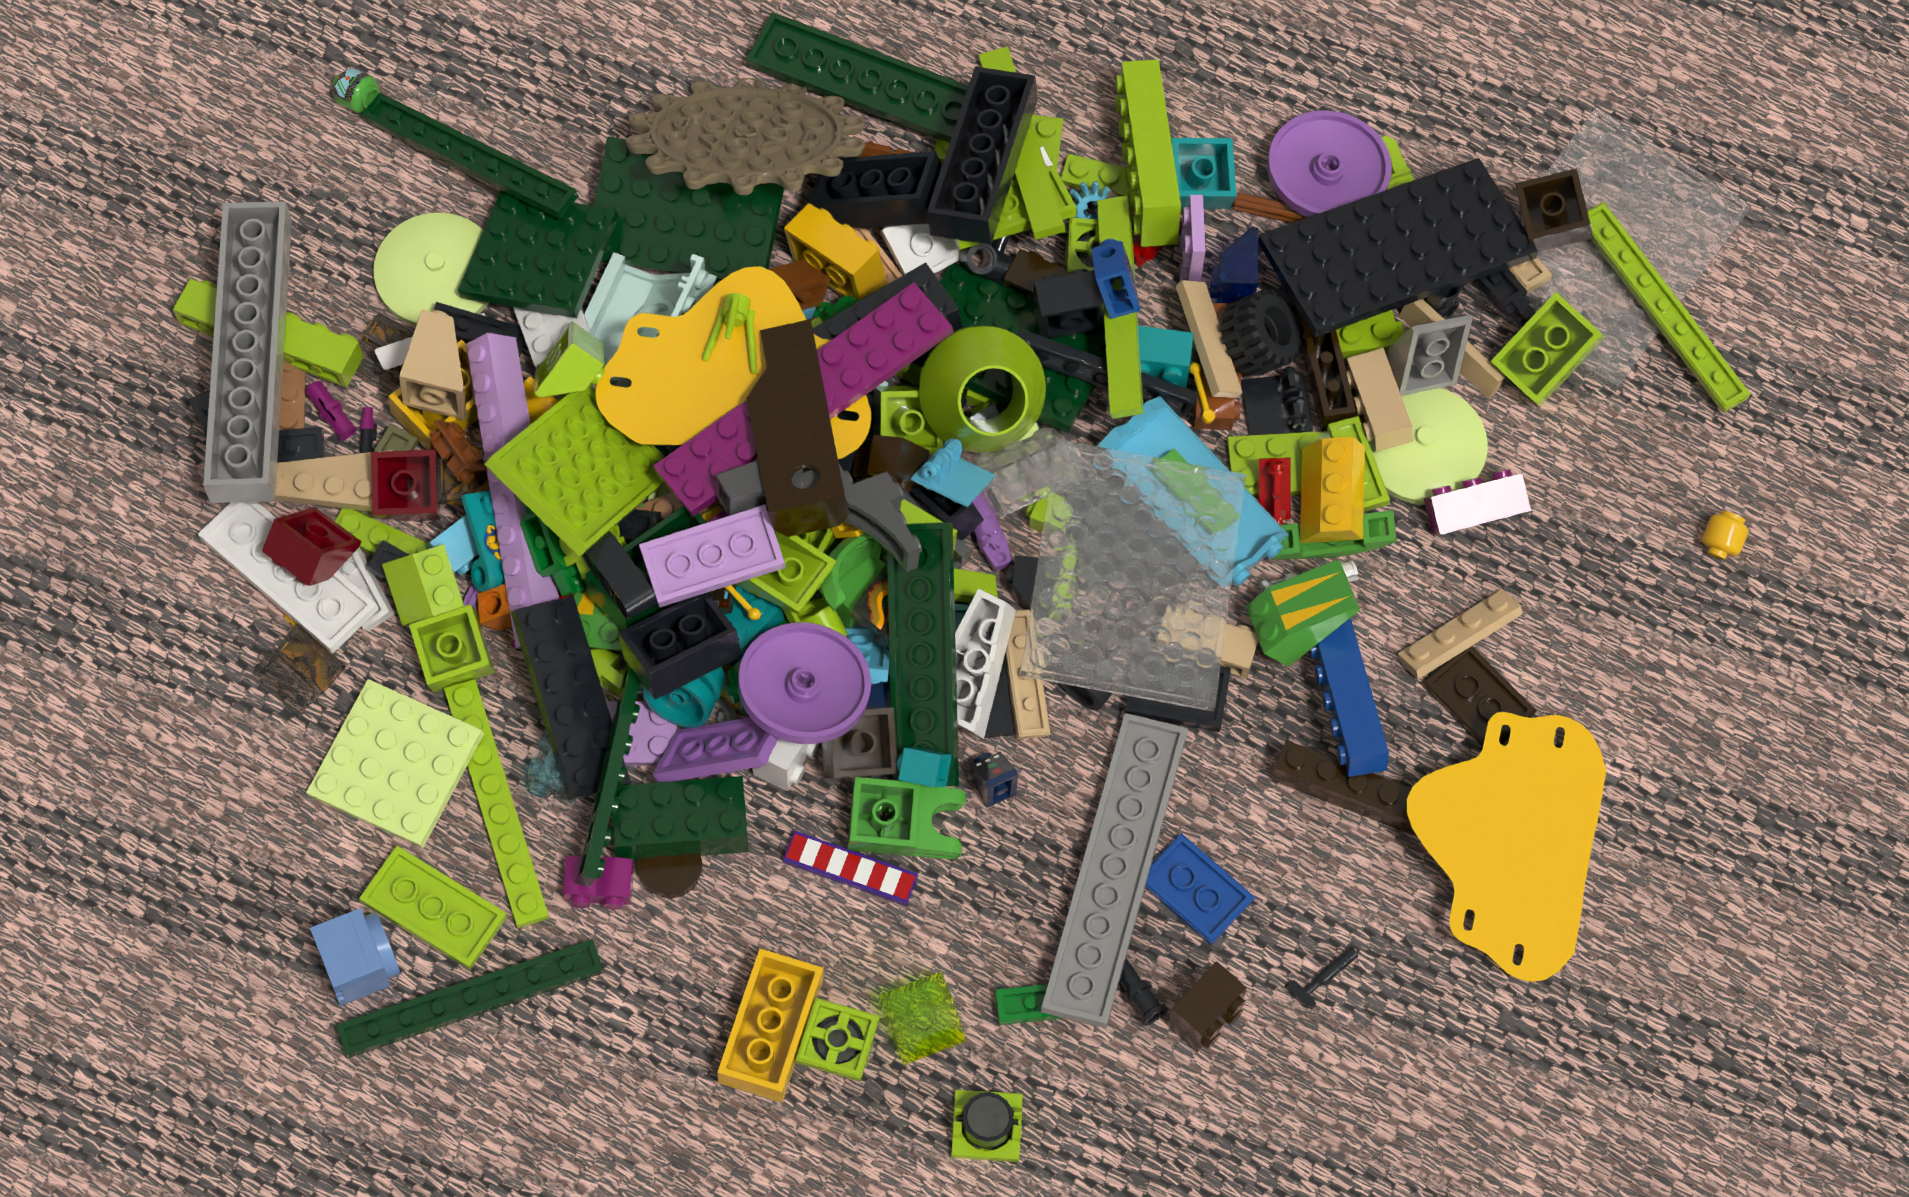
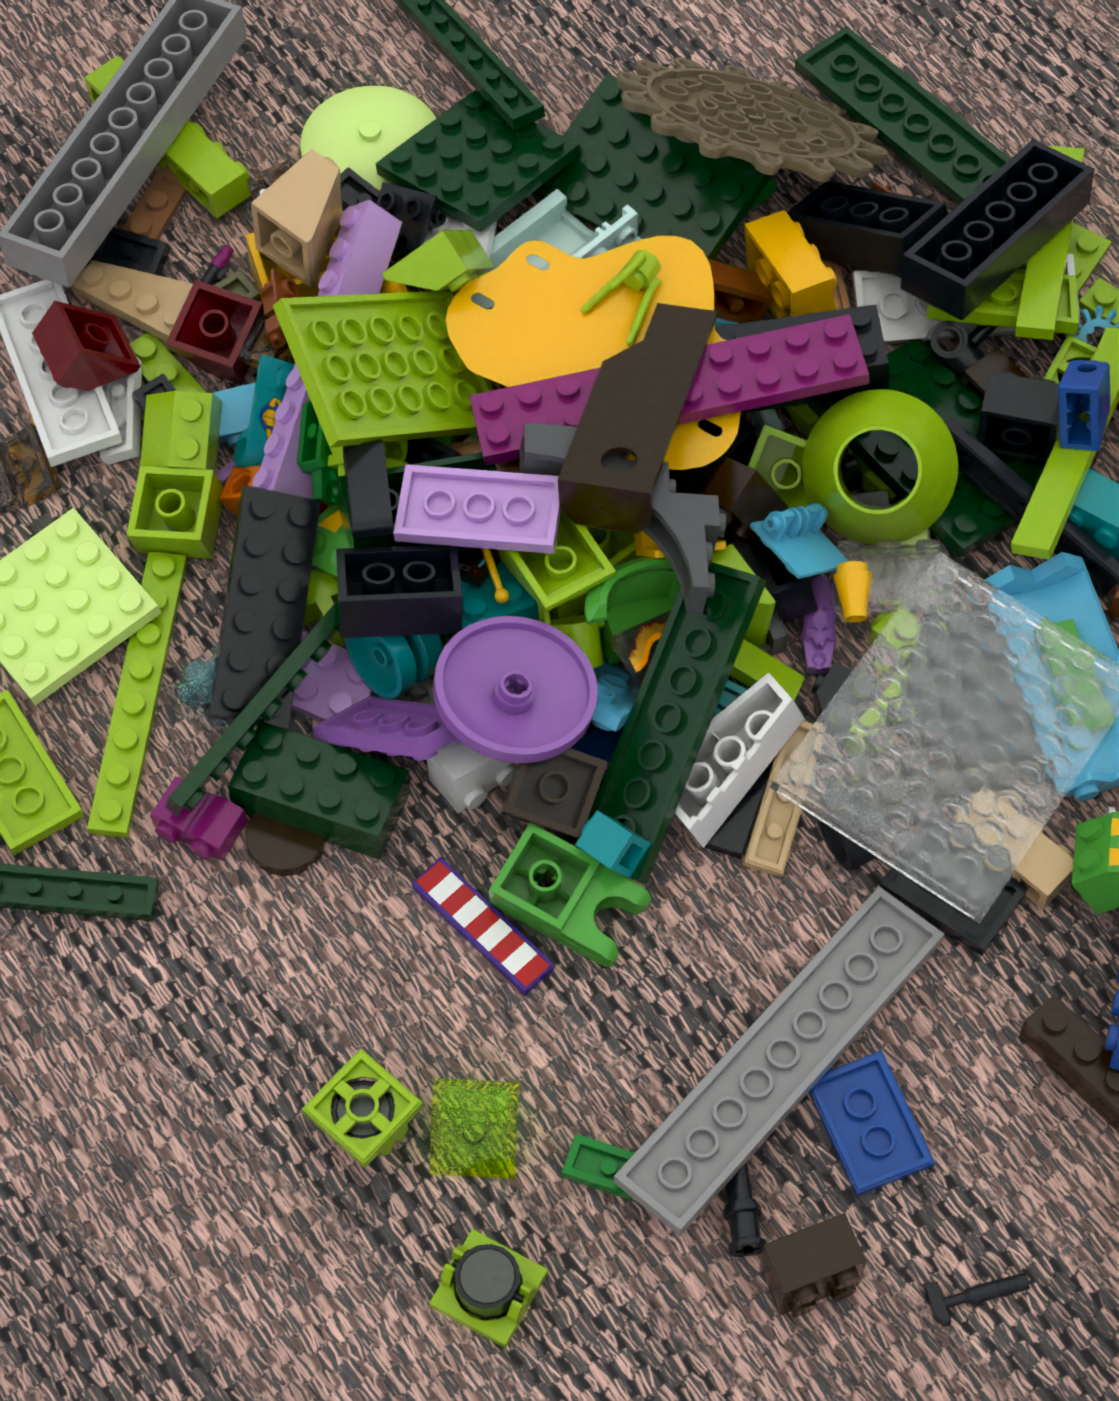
camera: 30 degrees right, 5 degrees down
magenta pin [305,381,357,441] -> none
yellow brick [717,948,824,1103] -> none
dark blue slope [970,752,1018,808] -> none
none -> black hinge [376,182,446,262]
none -> yellow cone [833,561,872,623]

